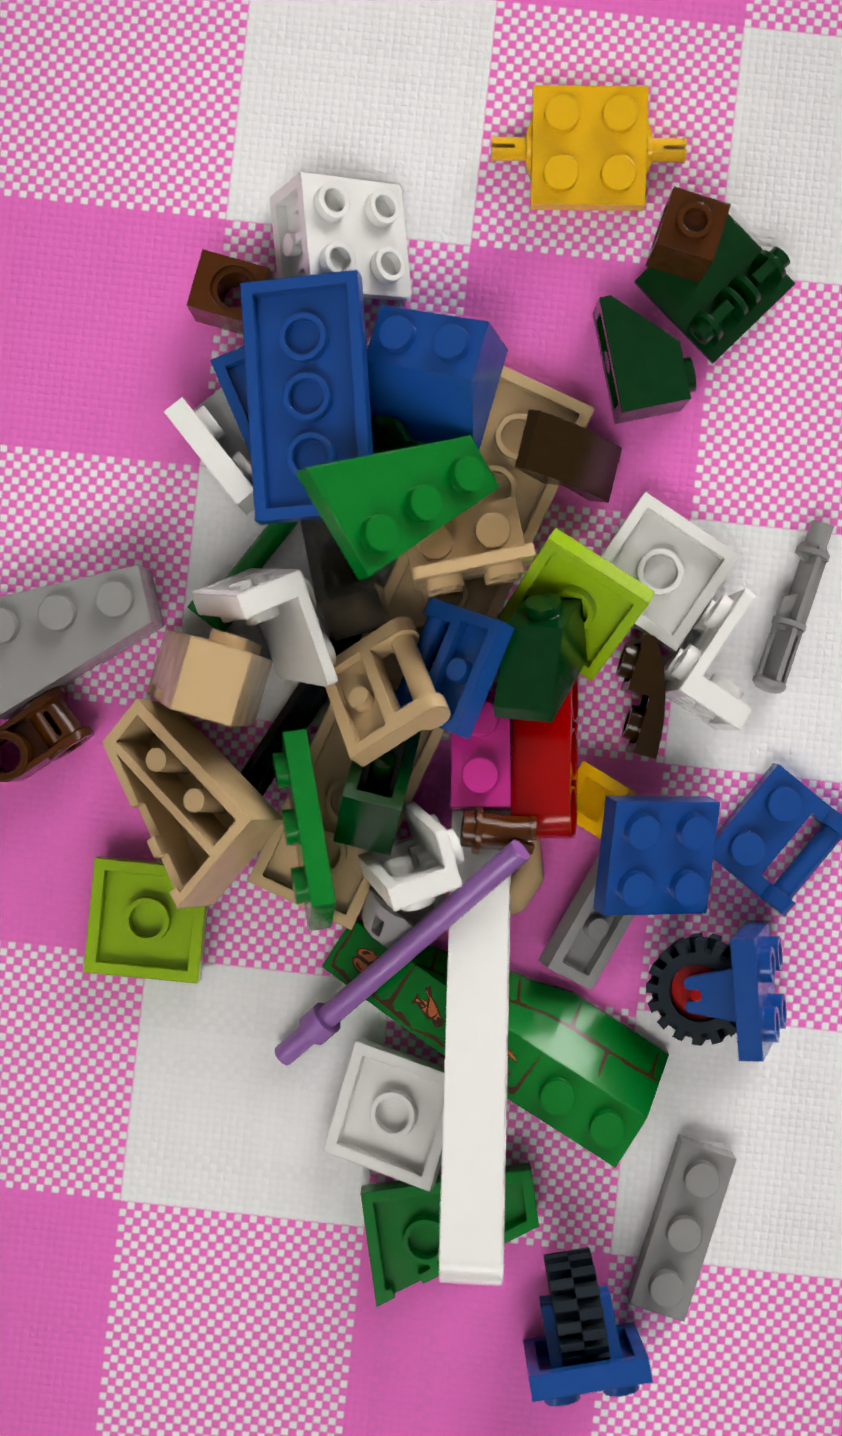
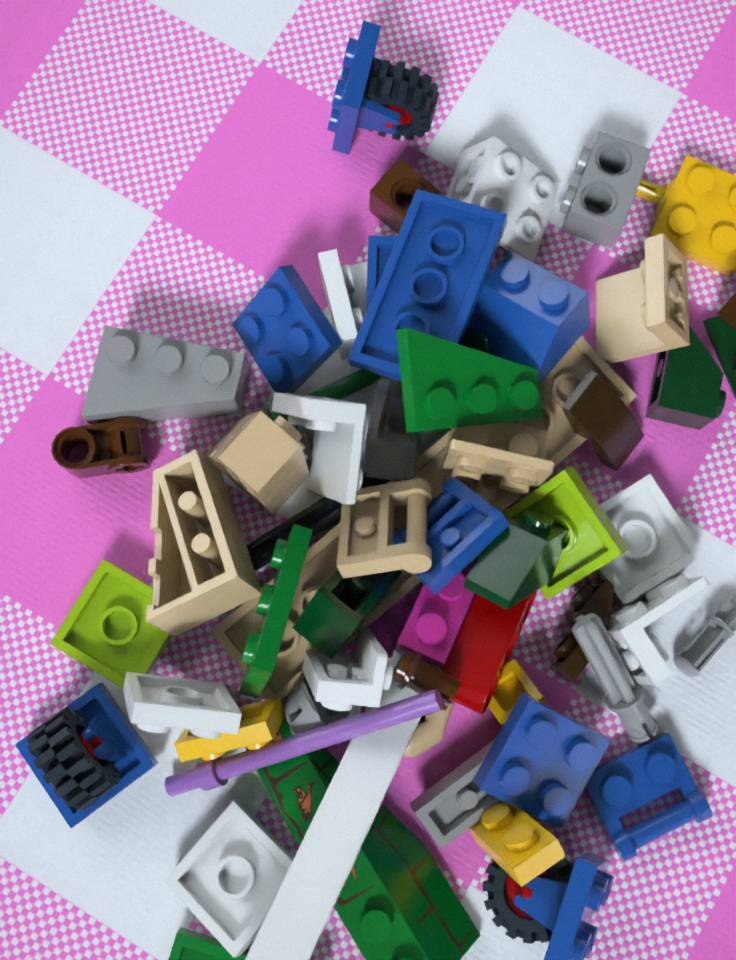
camera: 25 degrees right, 10 degrees down
none -> plate [15,683,159,828]
none -> white plate [123,672,242,739]
none -> yellow plate [174,697,286,762]
none -> blue plate [232,265,343,394]
none -> plate [327,20,439,154]
none -> yellow plate [469,802,566,887]
none -> light grey brick [559,131,652,249]
none -> light grey axle [572,613,658,743]
none -> tan bracket [596,233,690,364]

